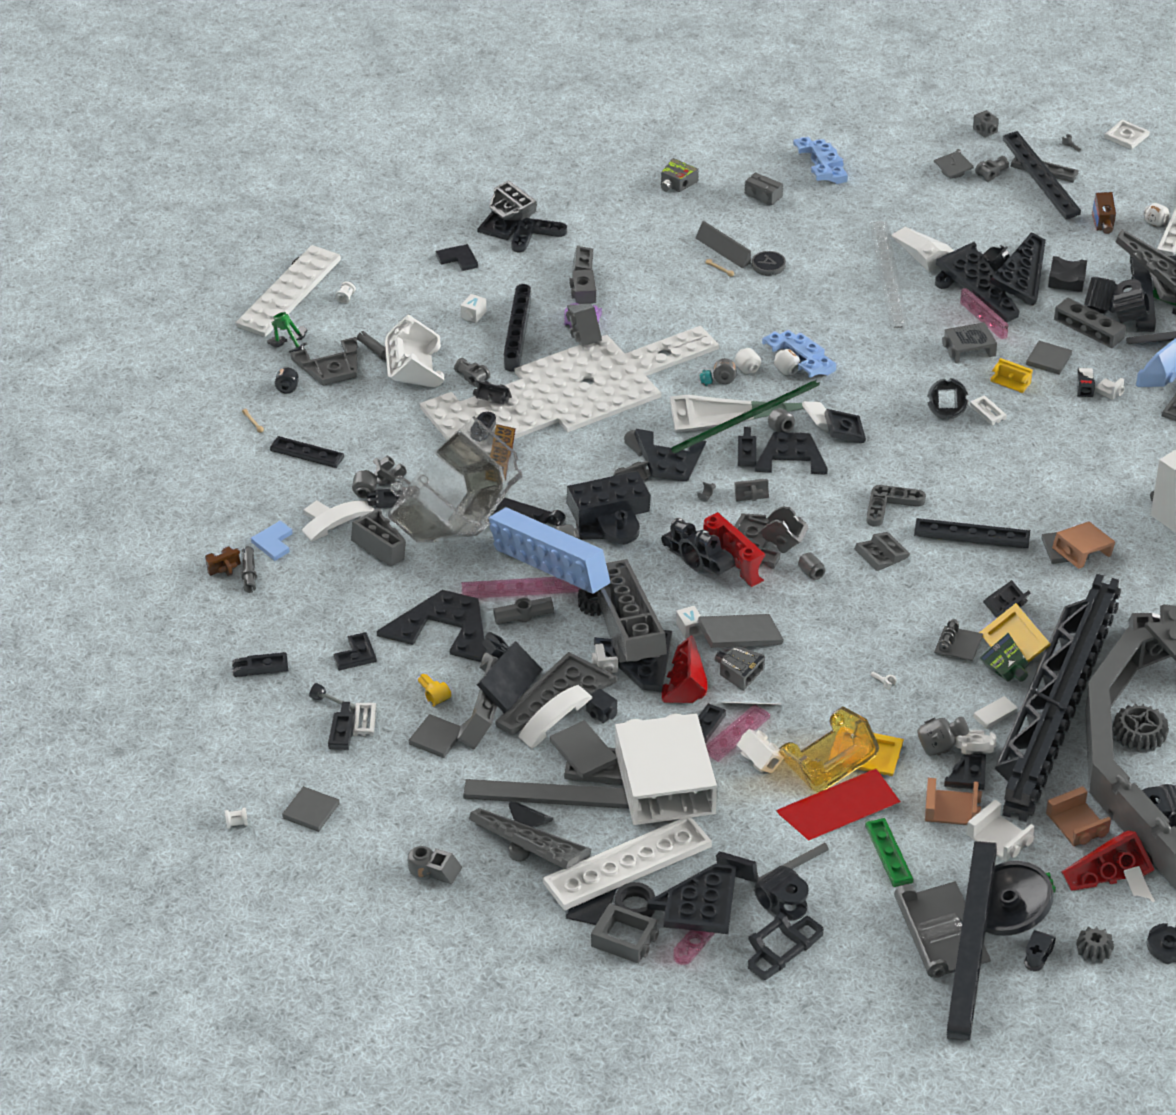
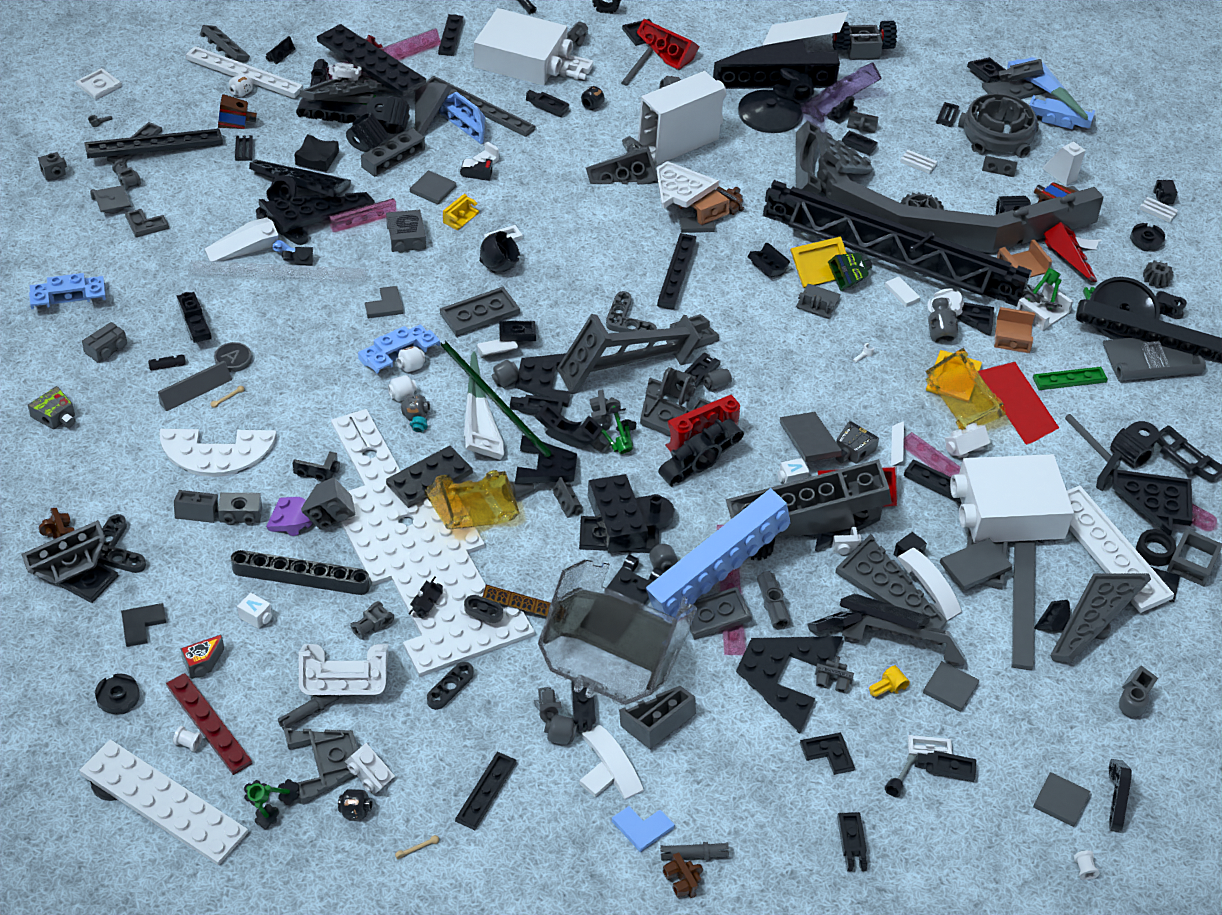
camera: 90 degrees left, 5 degrees up
none -> reddish brown hips [38,508,74,539]
none -> black plate [95,673,140,714]
none -> dark grey tile [125,209,169,238]
none -> black axle [148,354,186,371]
none -> white plate [160,429,277,477]
none -> dark red plate [166,673,252,775]
none -> black slope [176,292,212,343]
none -> slope [180,634,224,679]
none -> black tile [235,135,253,161]
none -> light blue arm [272,240,295,253]
none -> black plate [282,247,313,265]
none -> black bracket [292,451,340,481]
none -> white bracket [345,743,395,794]
none -> dark grey tile [365,286,403,319]
none -> black plate [386,445,473,508]
none -> clear yellow windscreen [424,470,520,529]
none -> black beam [427,662,473,710]
none -> dark grey plate [440,287,520,336]
none -> black arch [534,402,603,447]
none -> dark grey piece [557,314,701,394]
none -> dark grey wedge [585,146,658,184]
none -> green plant [599,406,637,454]
none -> white wing [656,161,719,209]
none -> black plate [677,352,721,388]
none -> dark grey tile [682,586,752,640]
none -> reddish brown hips [716,186,745,215]
none -> dark grey hips [815,656,854,693]
none -> plant [1023,268,1063,310]
none -> black beam [1109,759,1132,831]

